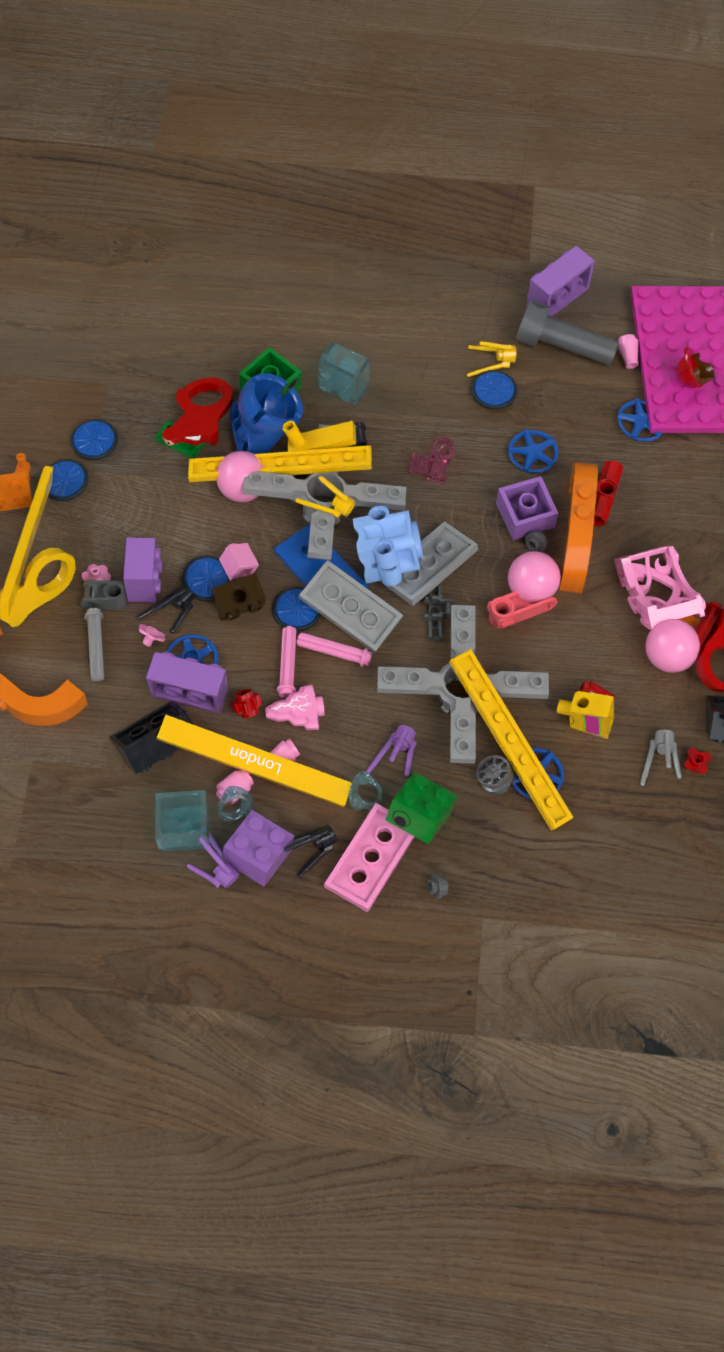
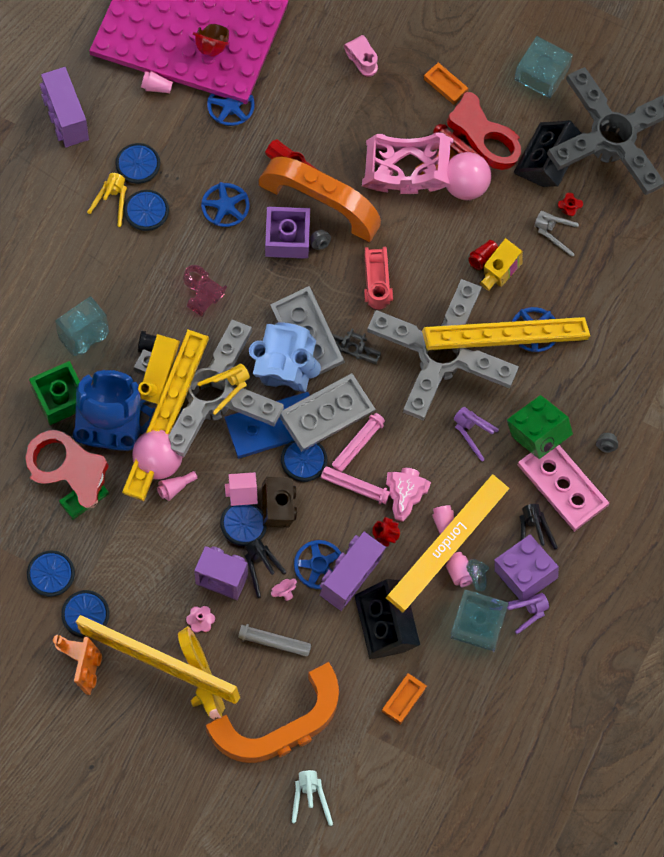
camera: 70 degrees left, 5 degrees up
dark grey piece [80,580,128,610] -> none
clear light blue piece [349,771,383,811] -> none
flat silver wheel [476,755,515,795] -> none
bright pink piece [508,551,561,603] -> none
dark grey piece [515,299,619,366] -> none
none -> blue wheel [115,143,160,184]
none -> bright pink cone [157,471,197,501]
none -> orange tile [382,673,427,725]

